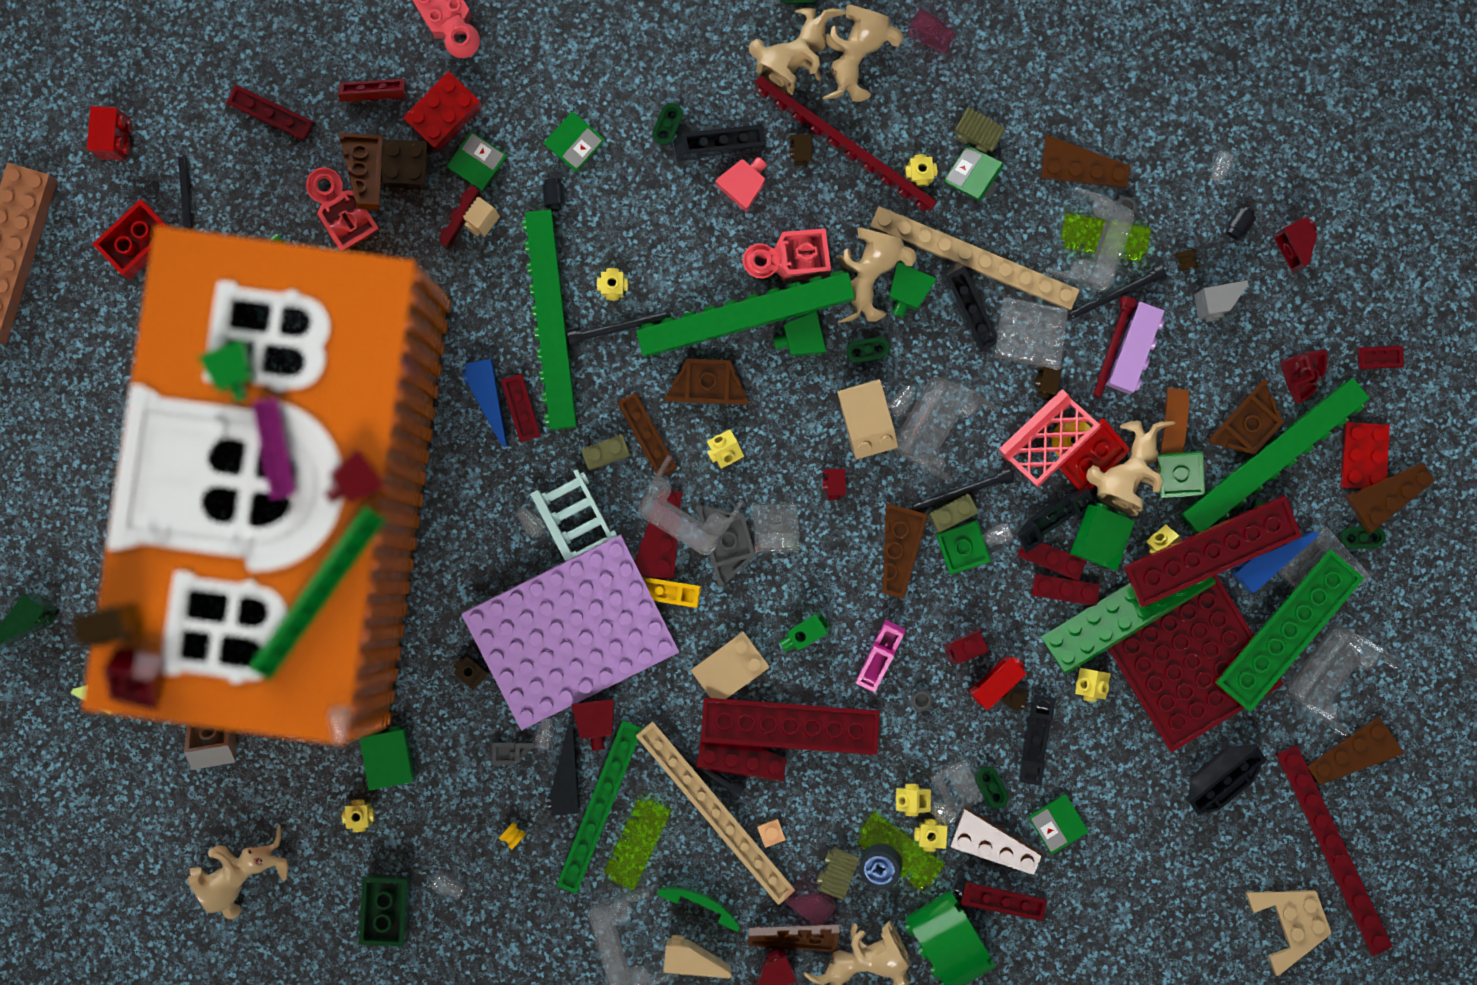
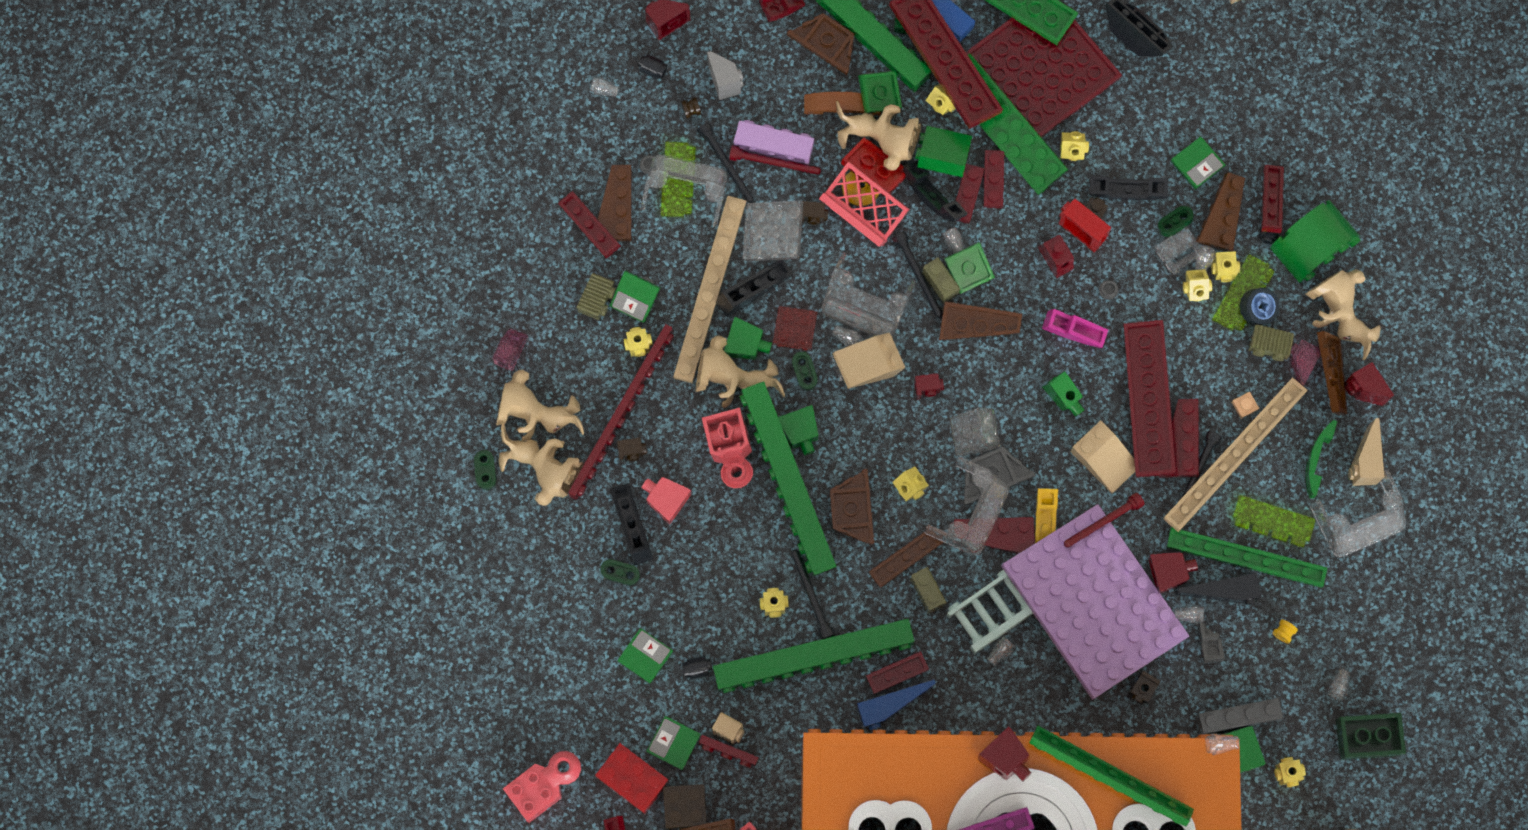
camera: 90 degrees left, 10 degrees down
none -> dark red tile [558,191,621,259]
none -> clear red plate [773,306,817,351]
none -> dark red piece [1064,493,1145,548]
none -> dark grey brick [1195,698,1283,735]

